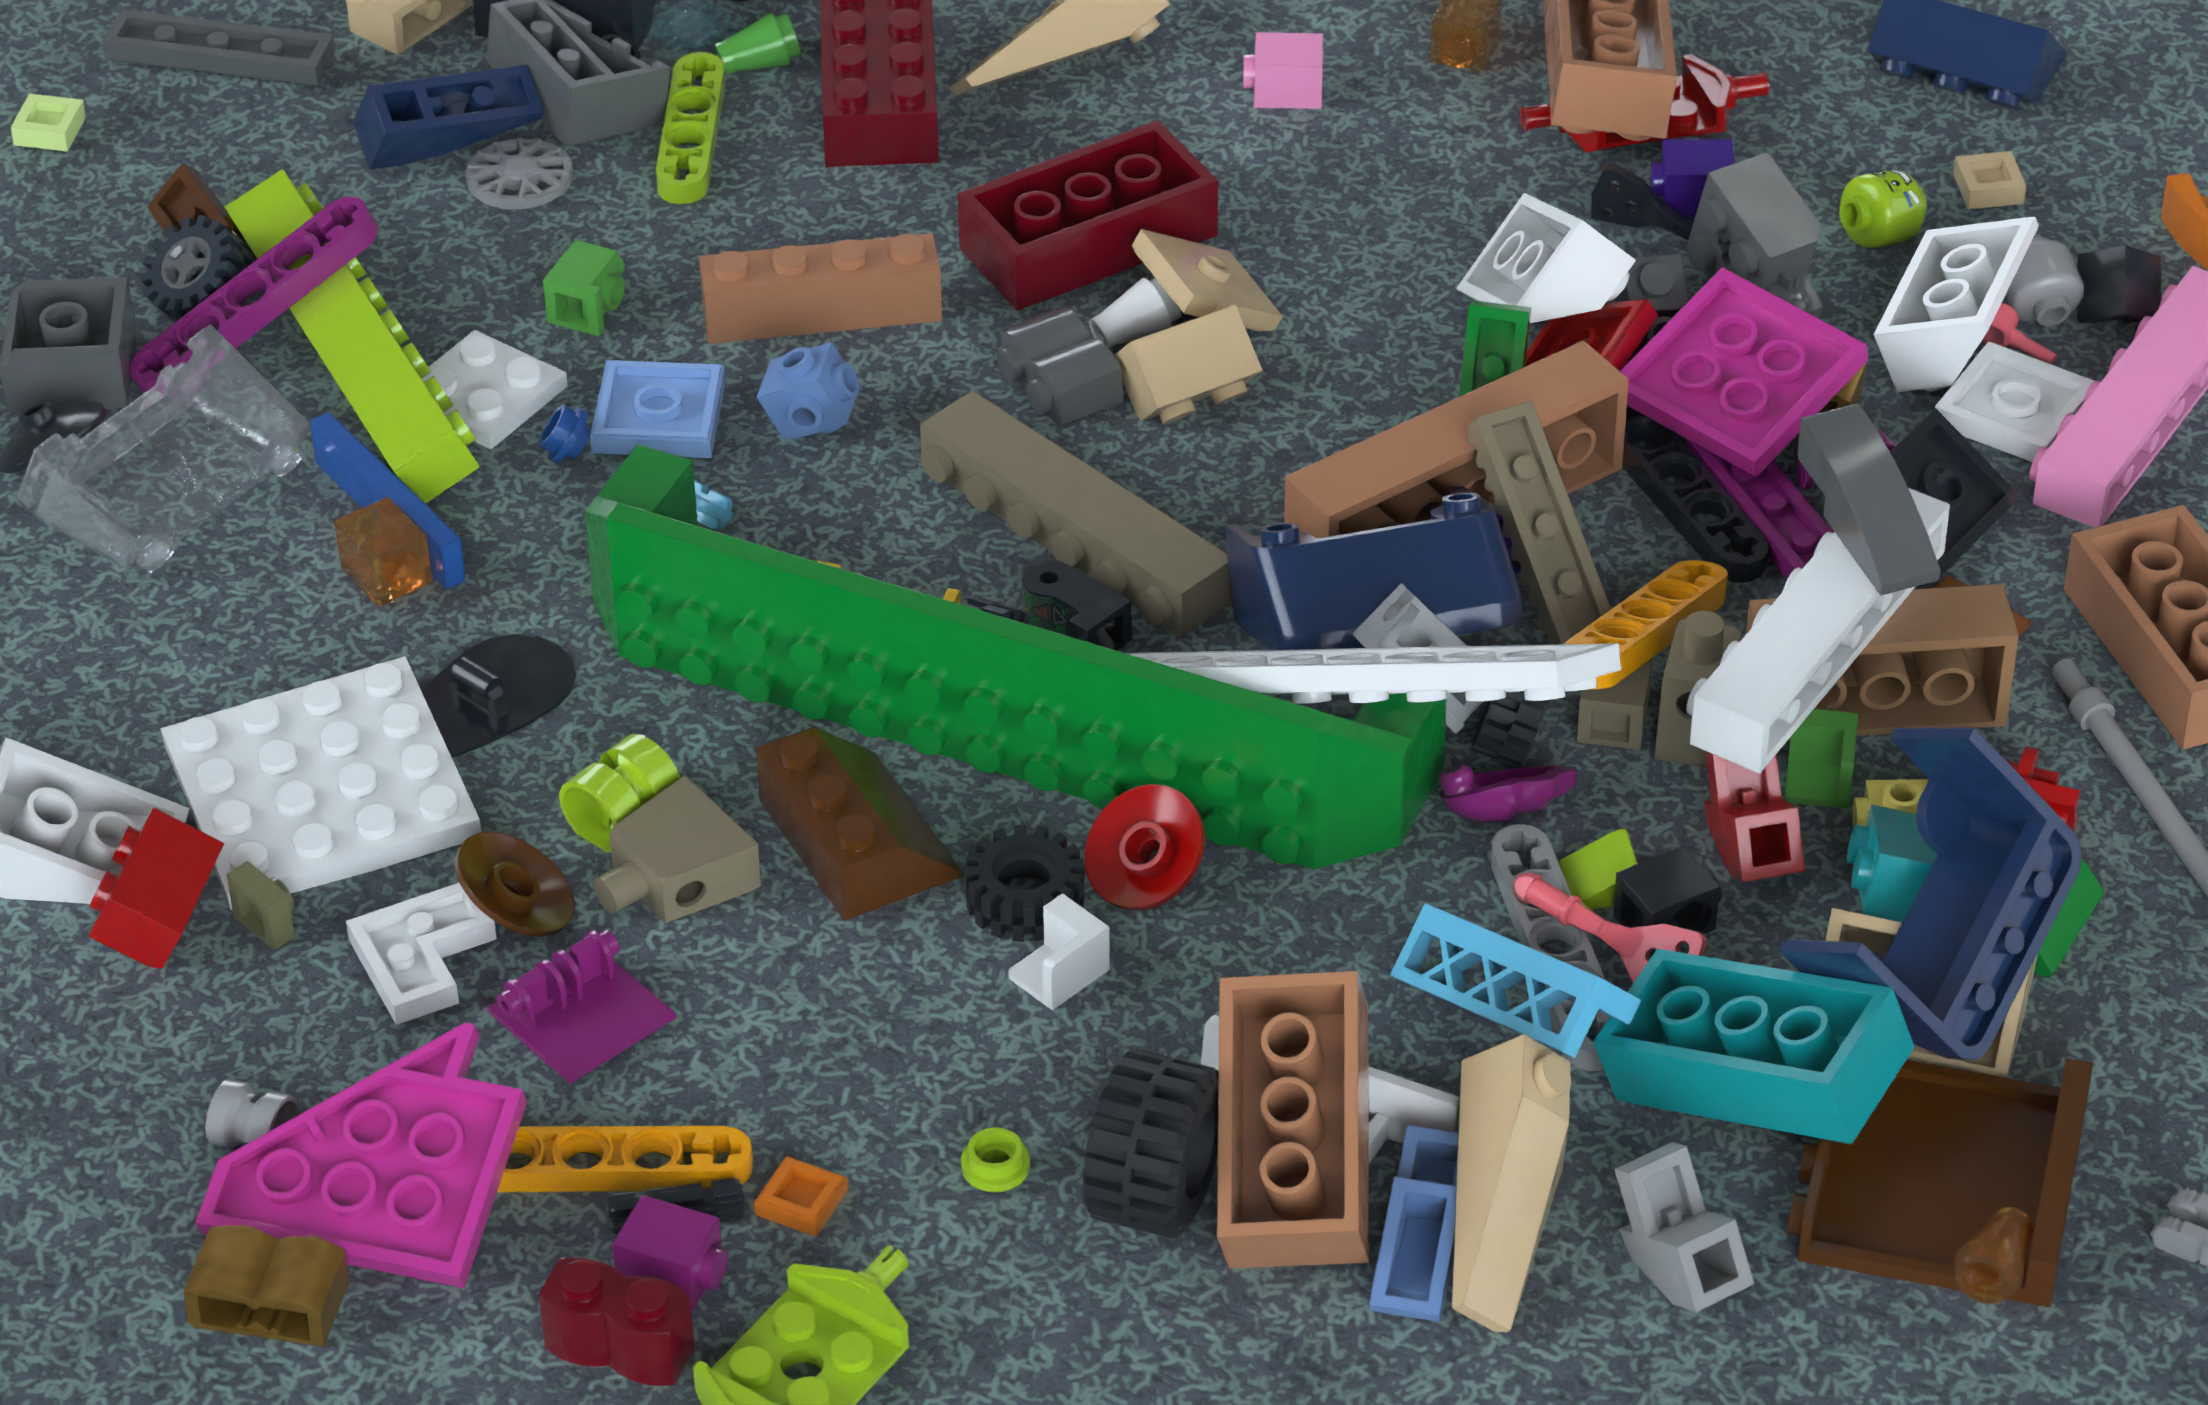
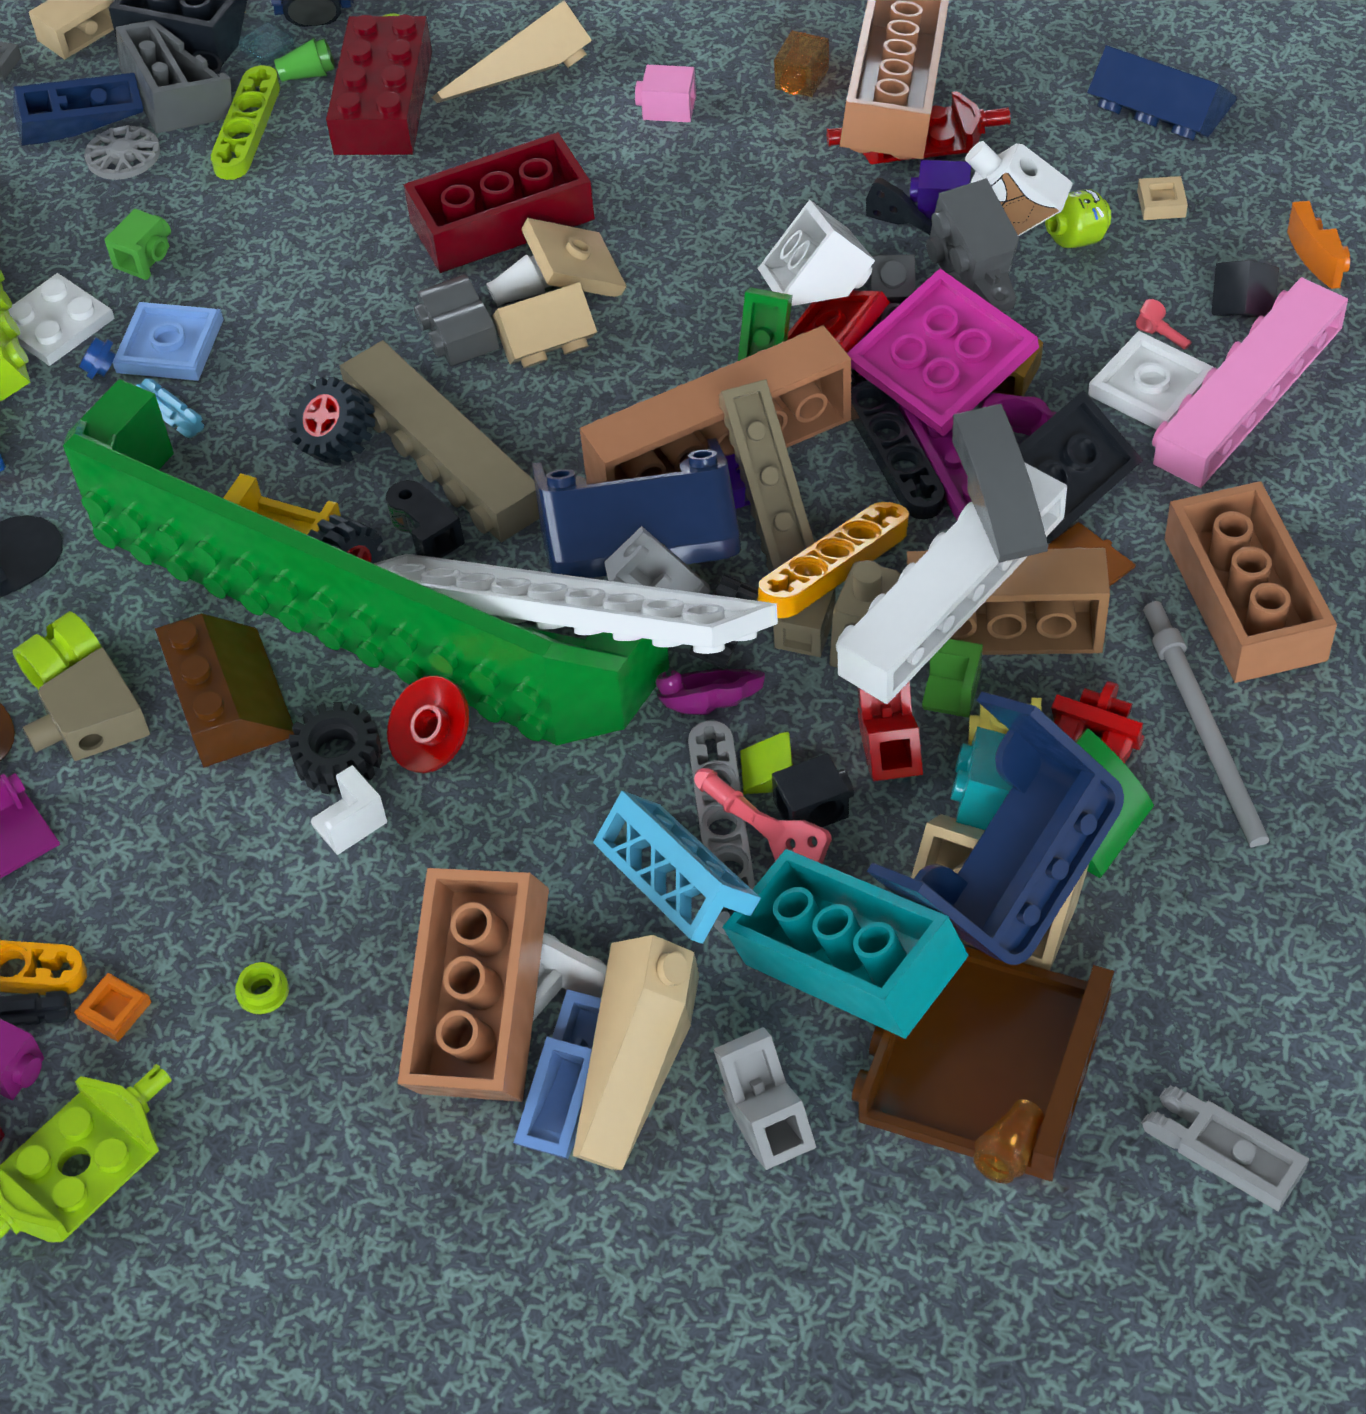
camera: 10 degrees right, 10 degrees up
nougat brick [699,233,942,344] -> none
medium blue brick [757,342,860,439] -> none
black tyre [1083,1049,1219,1239] -> none
white slope [1874,217,2039,392] -> none
light grey head [2005,237,2084,326] -> none
none -> black wheel [288,377,375,465]
none -> white torso [965,141,1073,236]

